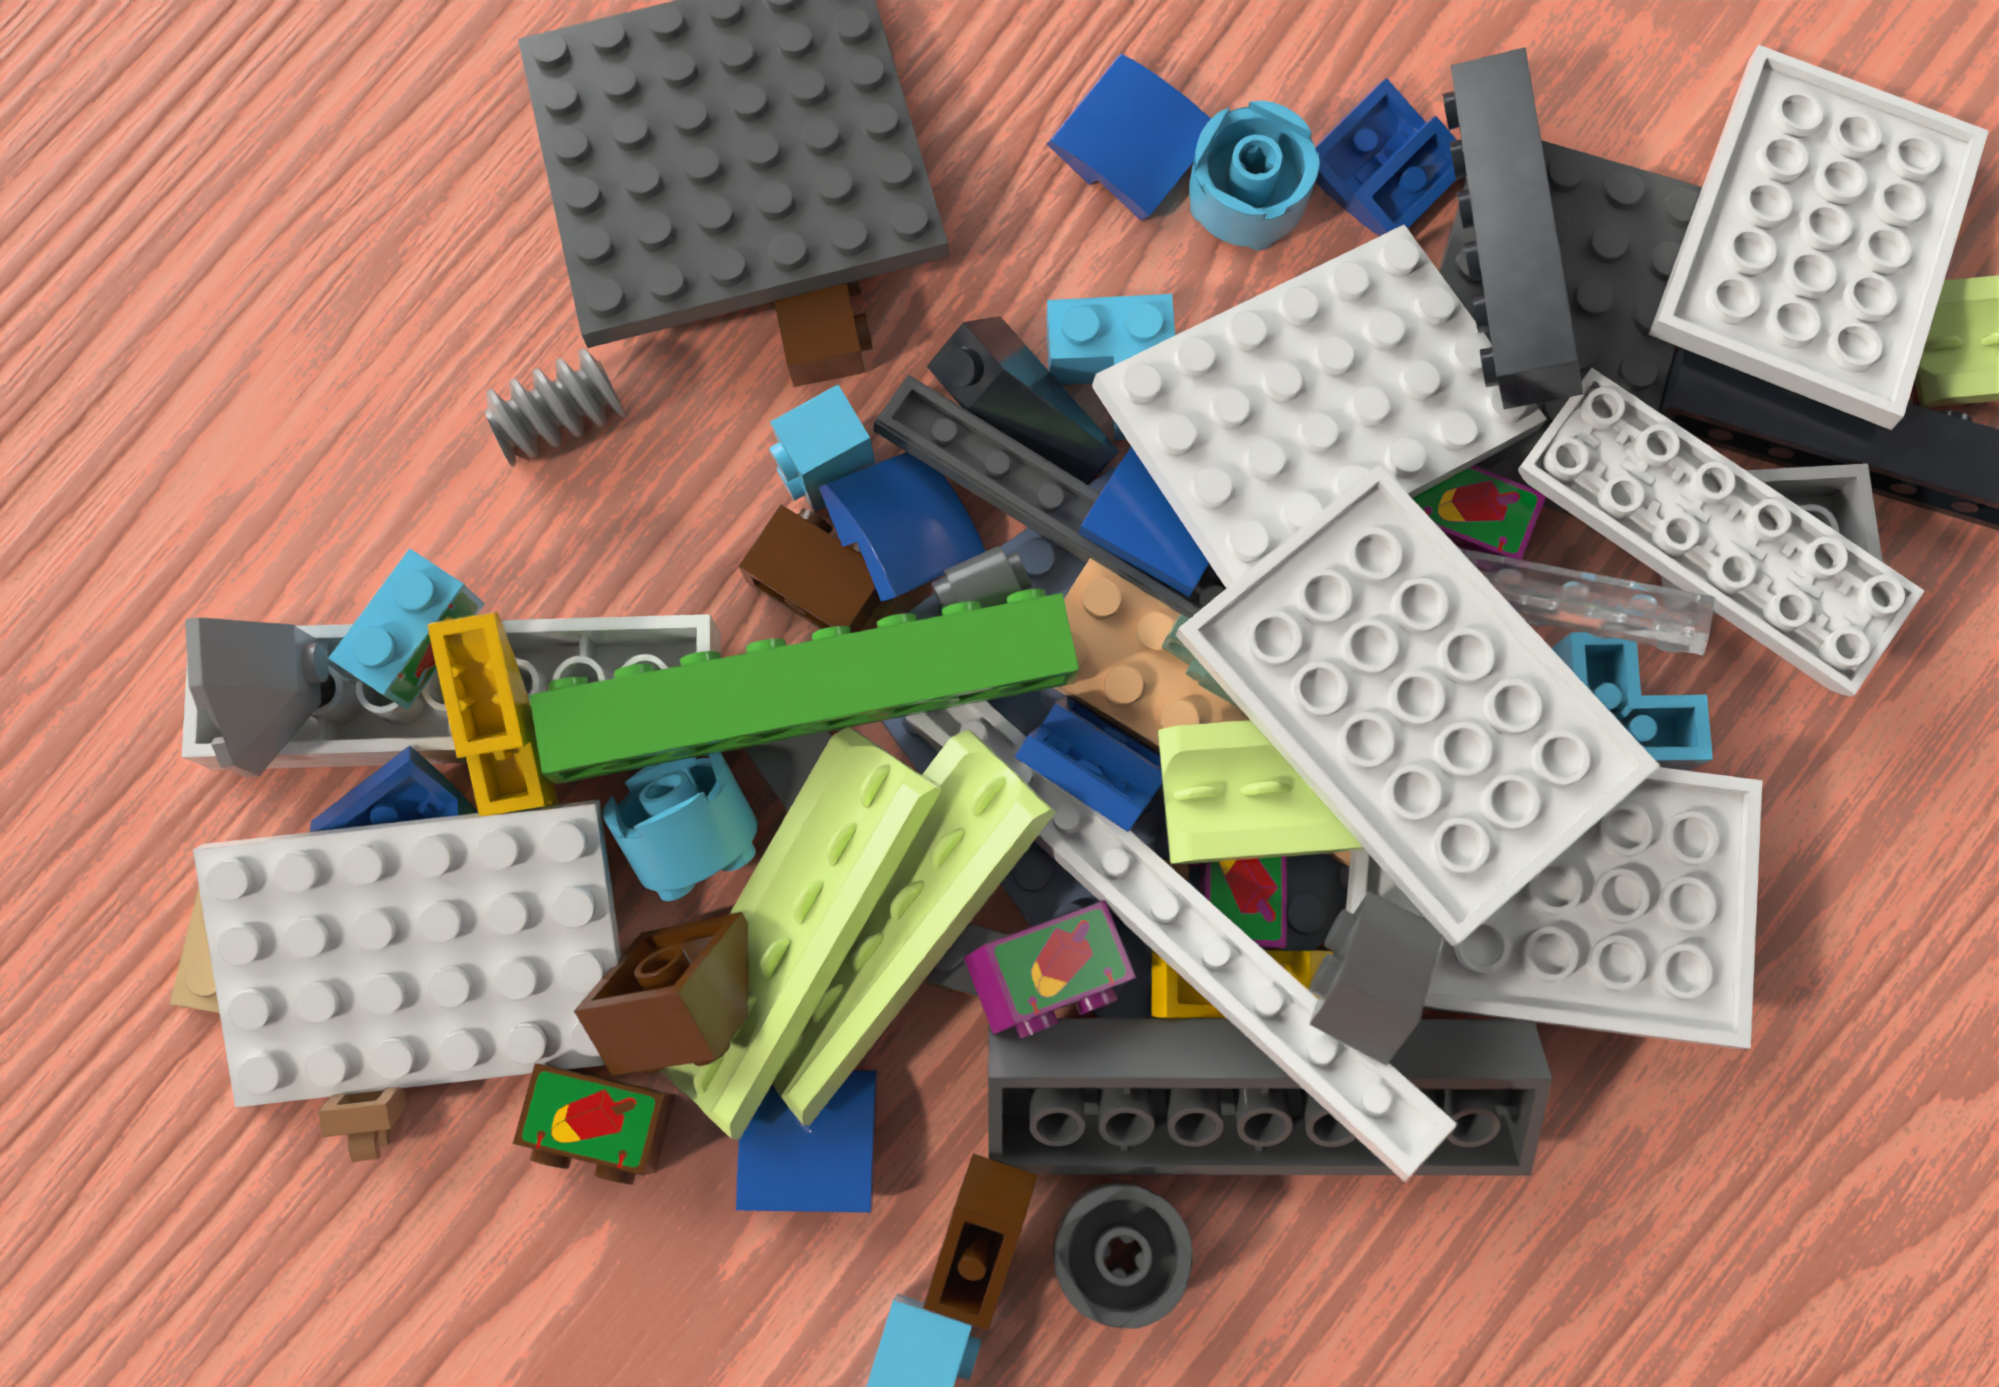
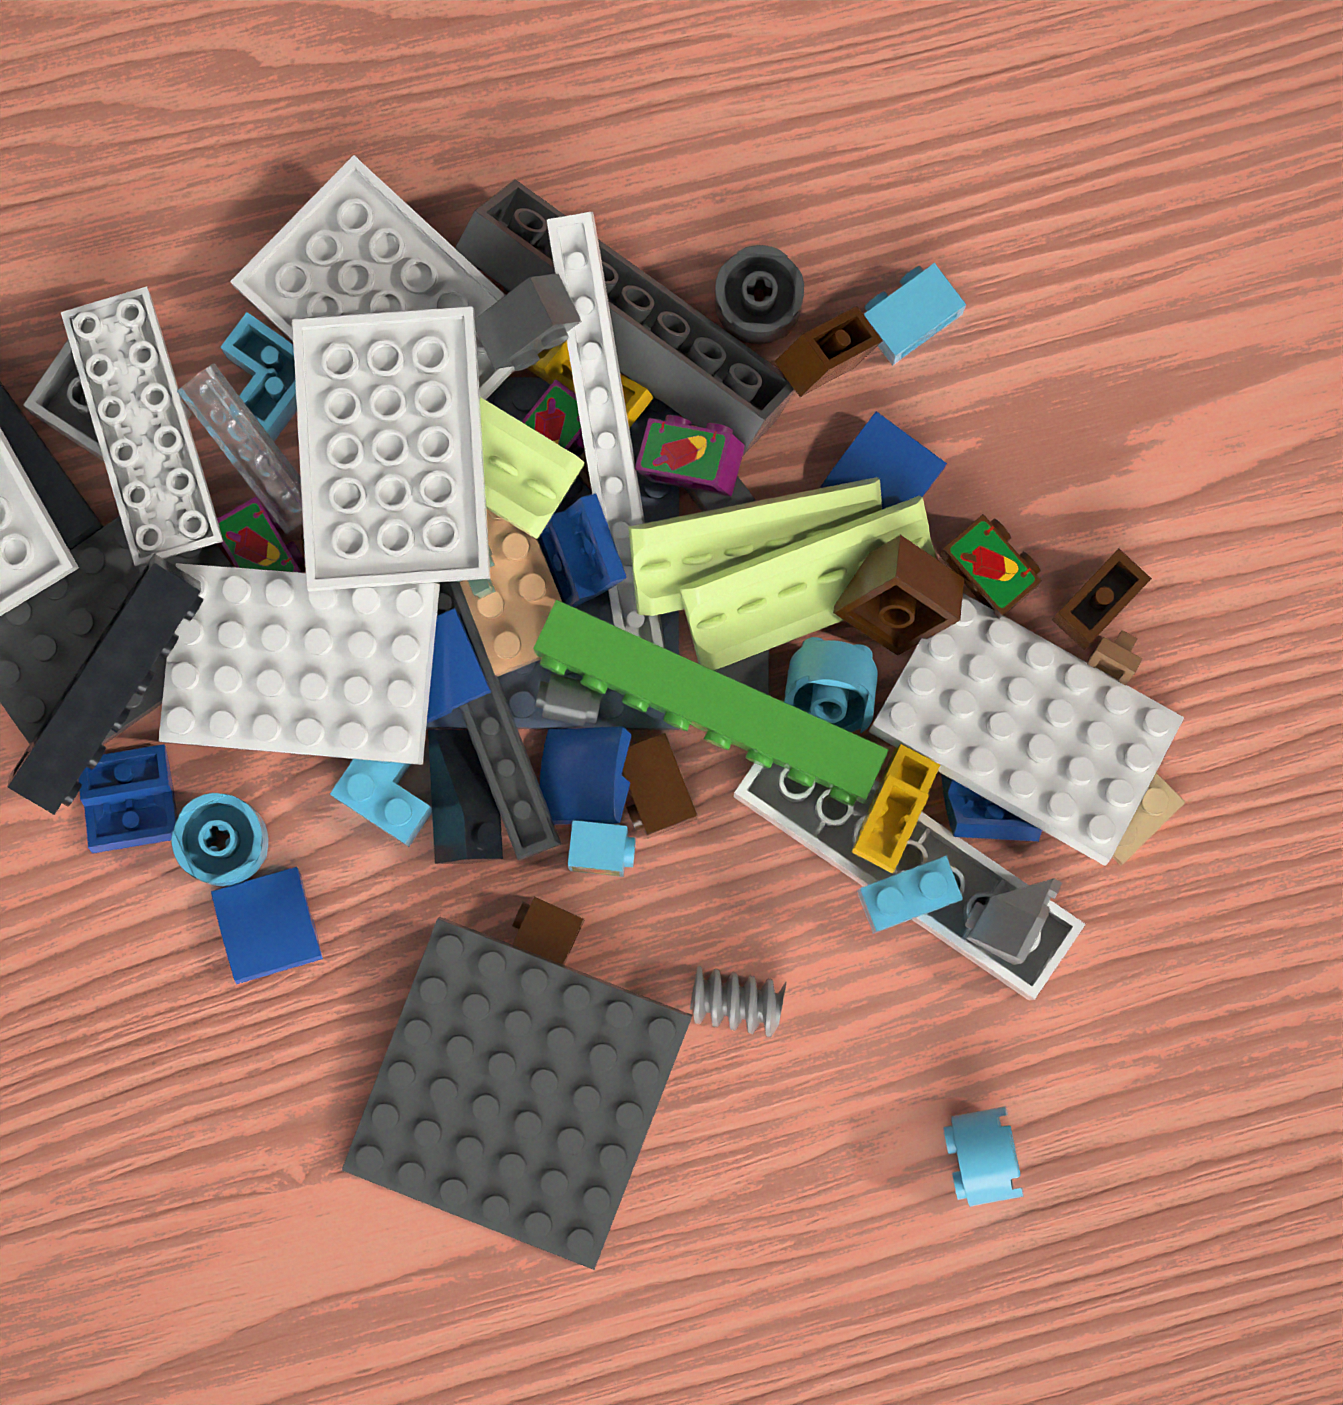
camera: 145 degrees left, 5 degrees up
none -> medium azure brick [943,1106,1024,1207]
none -> reddish brown brick [1052,548,1152,650]

